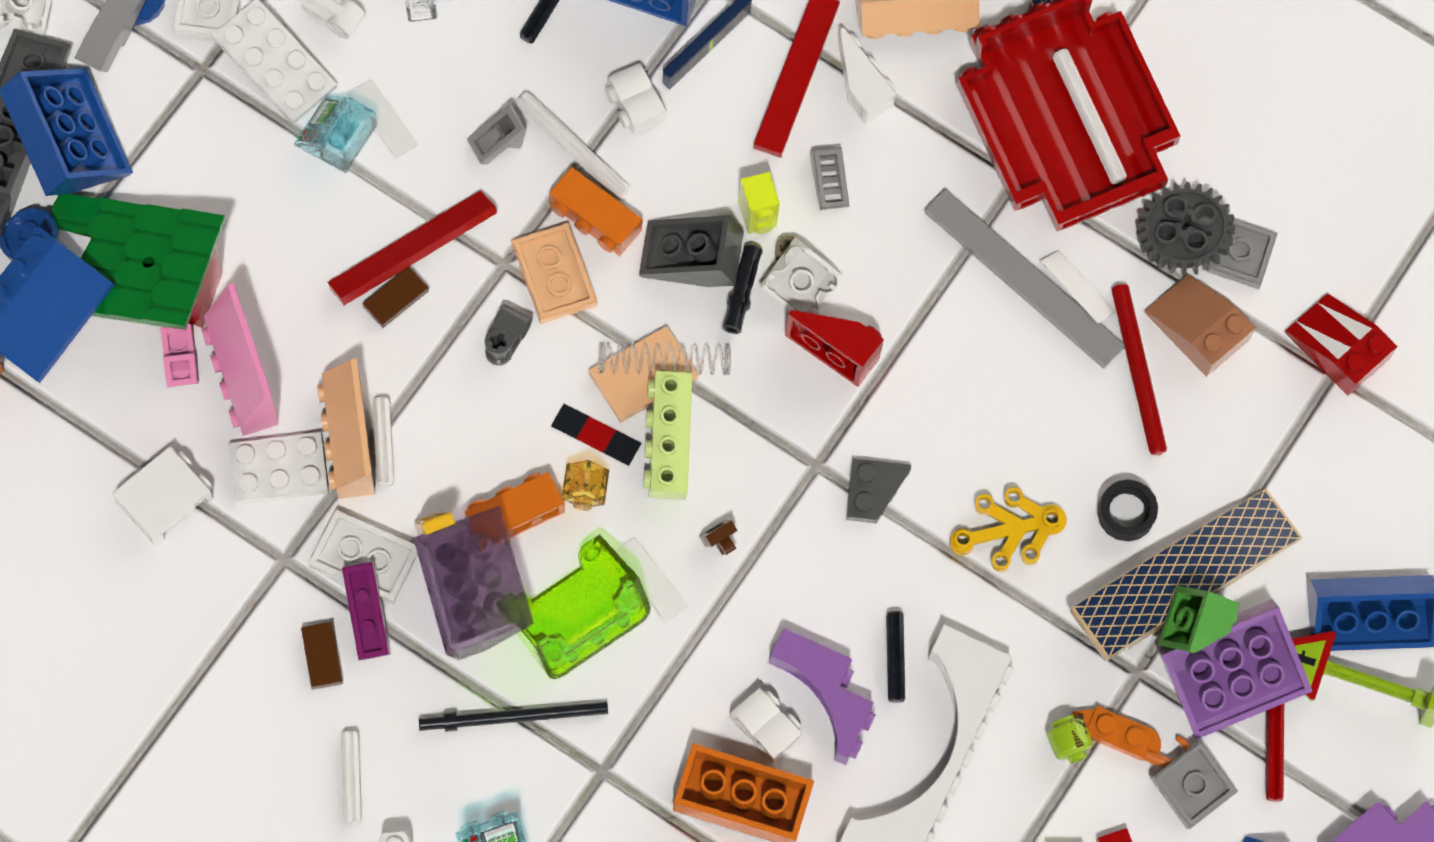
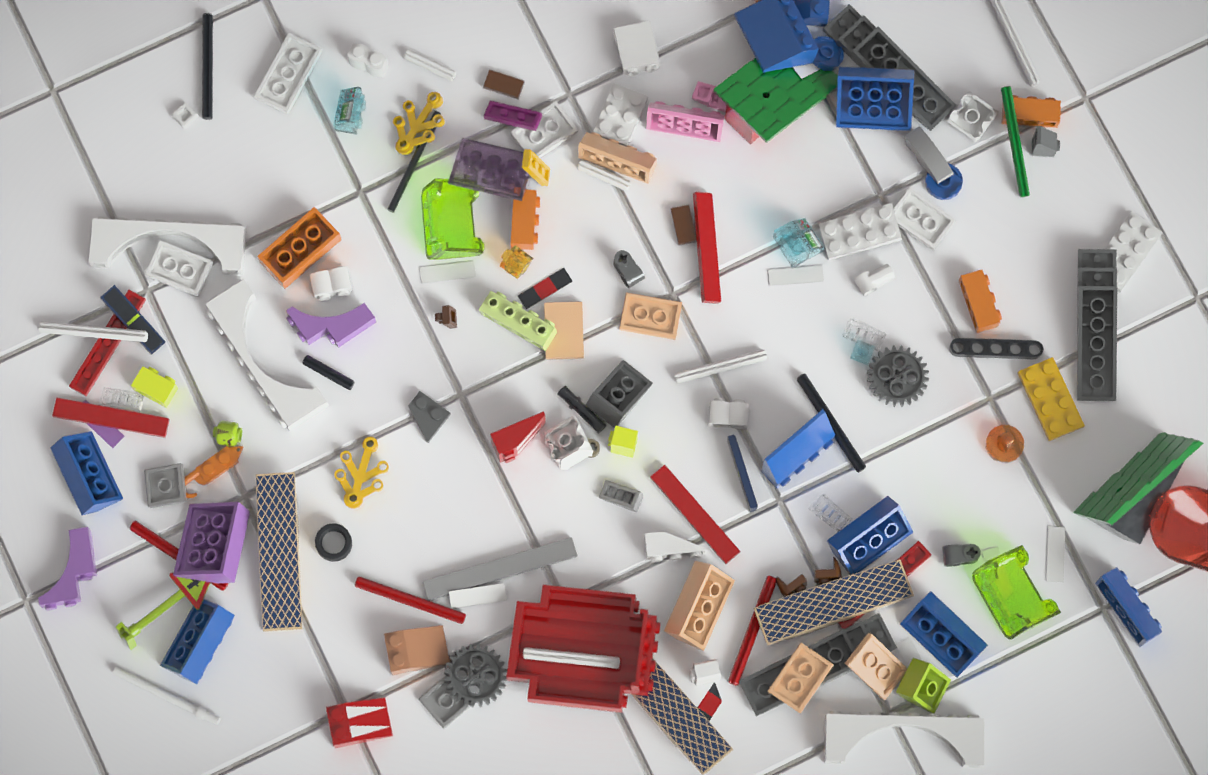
camera: 125 degrees right, 5 degrees up
light grey slope [467,105,526,165] -> none
orange brick [549,167,643,256] -> none
clear piece [598,341,731,376] -> none
bright green slope [1157,585,1240,653] -> none
none -> yellow plant [393,92,445,155]

